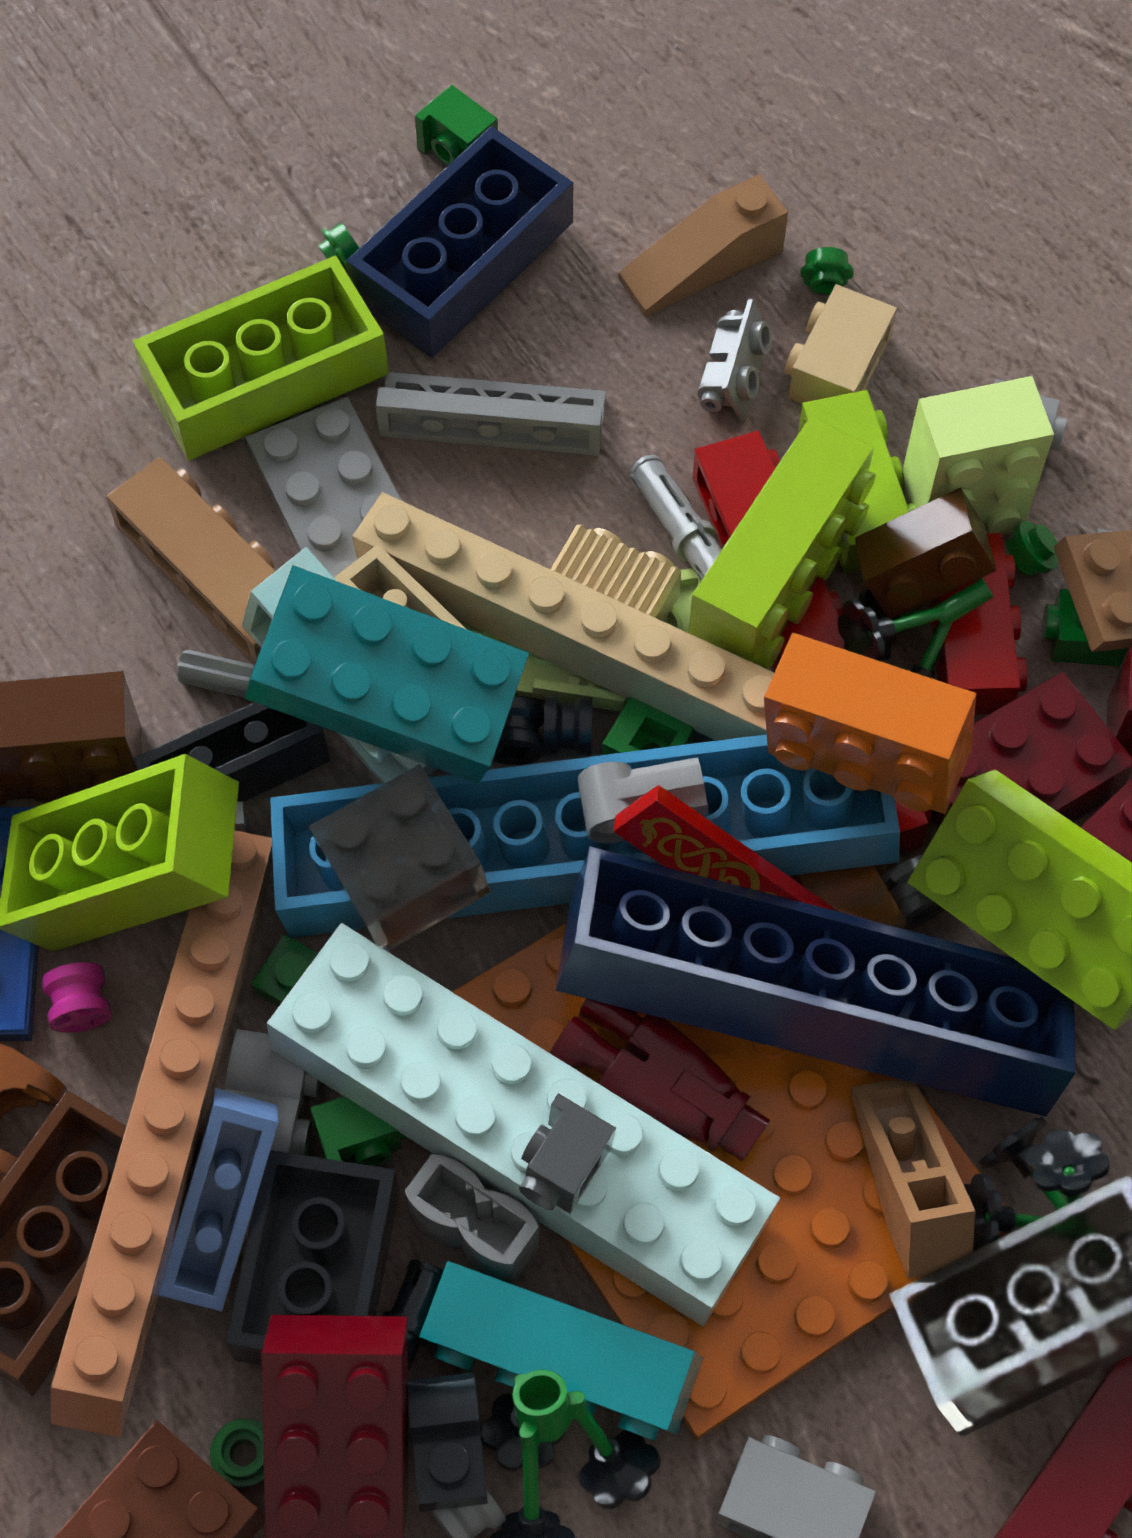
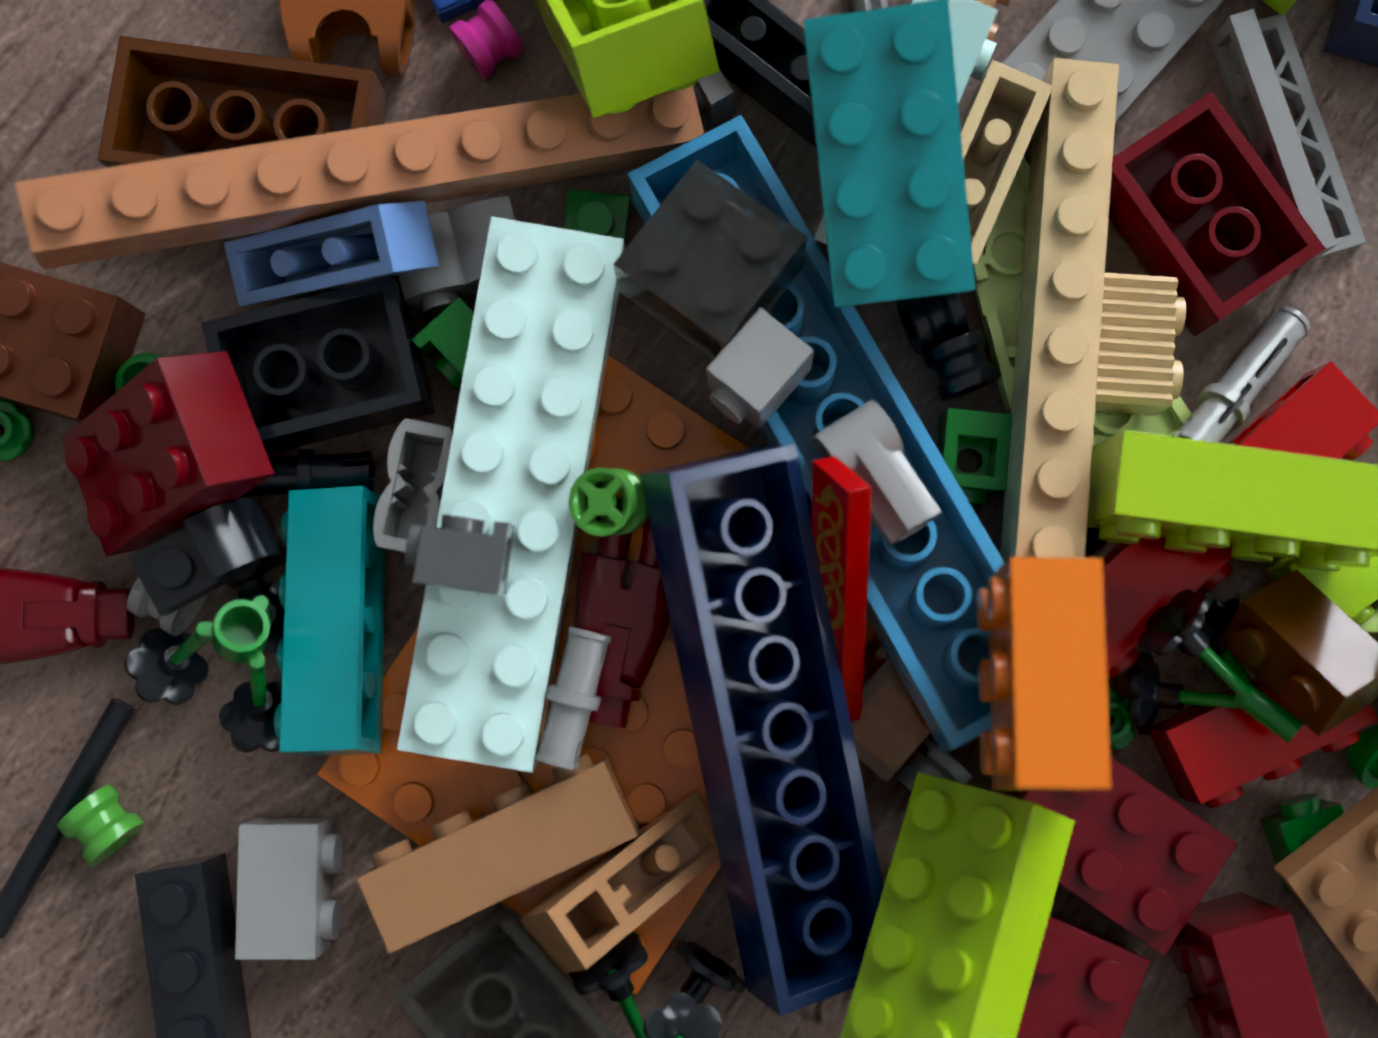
camera: 70 degrees right, 20 degrees up
none -> medium nougat brick [356,753,640,954]
none -> light grey pin [535,626,612,770]
none -> bright green wheel [568,467,648,537]
none -> light grey brick [706,307,814,429]
none -> dark red brick [1109,91,1326,337]

